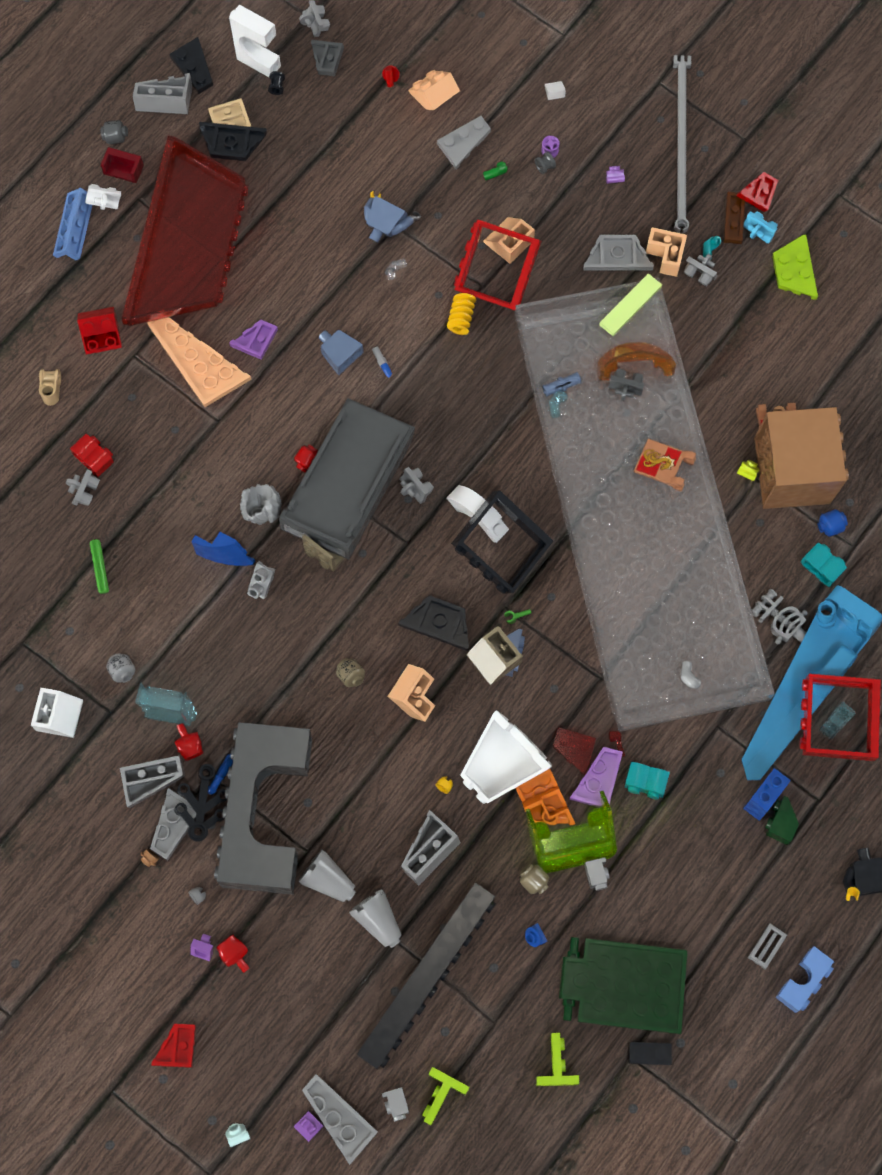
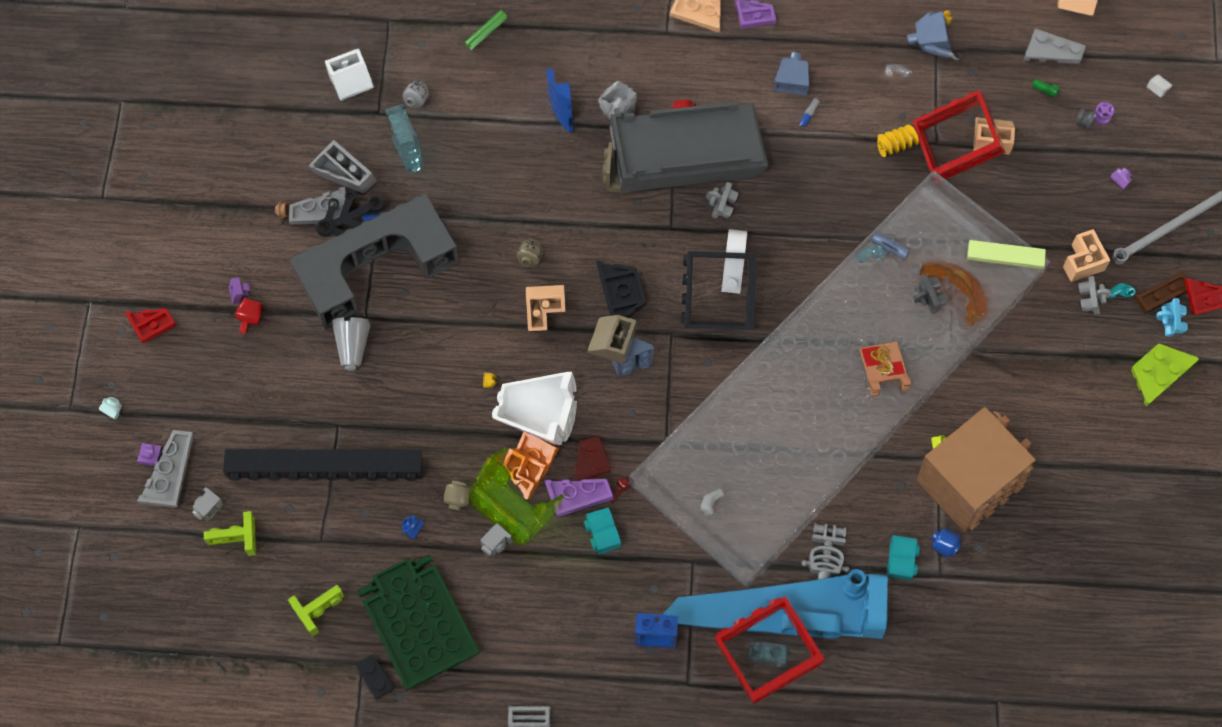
camera: 55 degrees right, 5 degrees down
red piece [174,723,204,761] -> none
light grey hinge [188,887,206,905] -> none
light grey hips [247,561,276,599] -> none
light grey cone [349,889,402,948] -> none
light grey wedge [401,810,461,886] -> none
bright green hand [504,609,531,624] -> none
light grey wing [583,235,654,270] -> none
dark green slope [765,796,799,845] -> none

